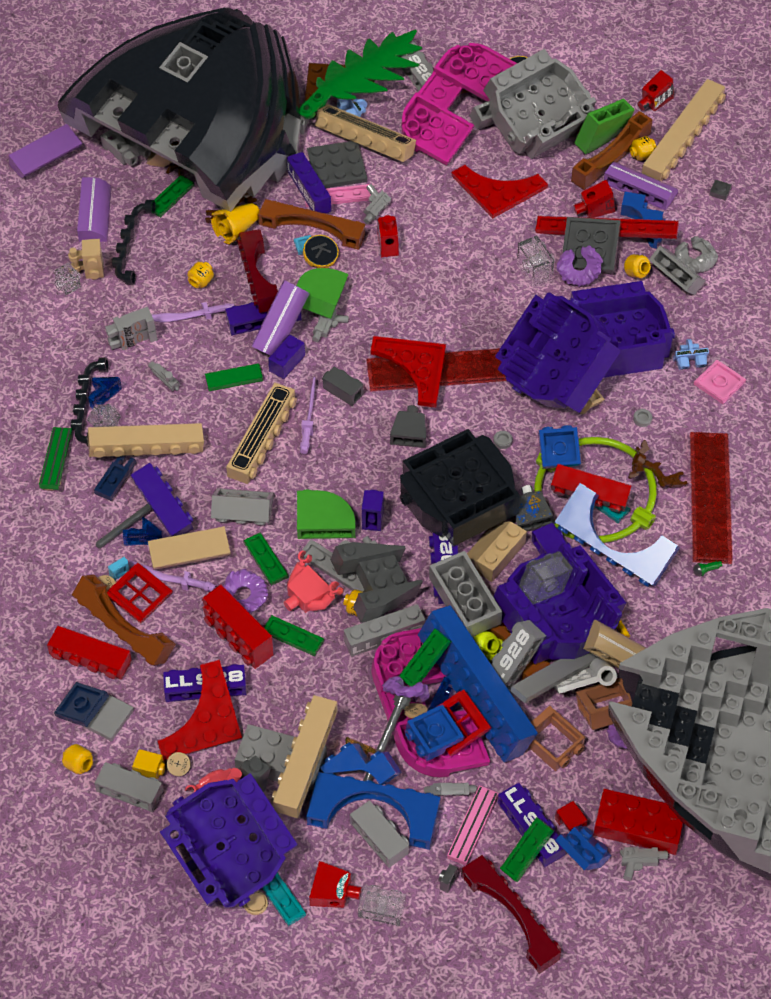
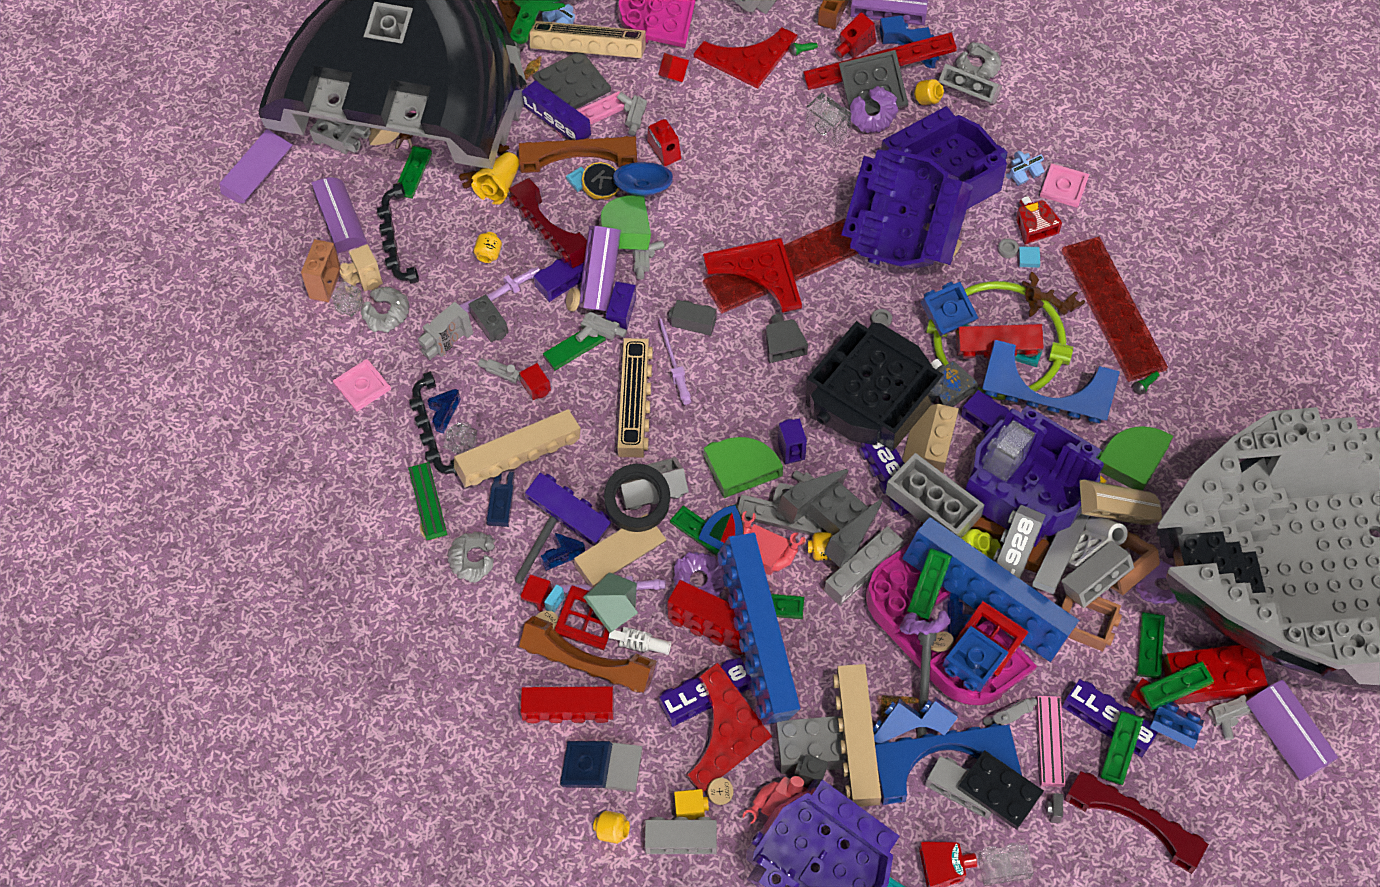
camera: 20 degrees left, 5 degrees up
none -> nougat window [301,239,341,302]
none -> bright pink tile [333,359,391,412]
none -> light grey piece [361,287,410,333]
none -> light grey piece [448,531,495,583]
none -> dark grey brick [468,294,508,343]
none -> red brick [519,363,551,400]
none -> red panel [520,574,552,612]
none -> clear yellow bar [524,56,542,80]
none -> tan piece [566,288,580,312]
none -> light grey piece [575,312,627,342]
none -> sand green slope [584,572,638,633]
none -> black tyre [604,464,670,532]
none -> white hinge [609,627,672,655]
none -> blue dish [613,162,673,196]
none -> red panel [658,53,689,82]
none -> shield [698,504,744,550]
none -> blue brick [718,532,801,725]
none -> green piece [789,42,818,56]
none -> black plate [958,750,1044,830]
none -> red torso [1016,196,1062,244]
none -> medium azure tile [1018,247,1040,268]
none -> light grey brick [1061,541,1134,608]
none -> bright green brick [1098,426,1173,490]
none -> green tile [1137,612,1165,680]
none -> green tile [1140,661,1214,711]
none -> medium lavender brick [1246,679,1339,781]

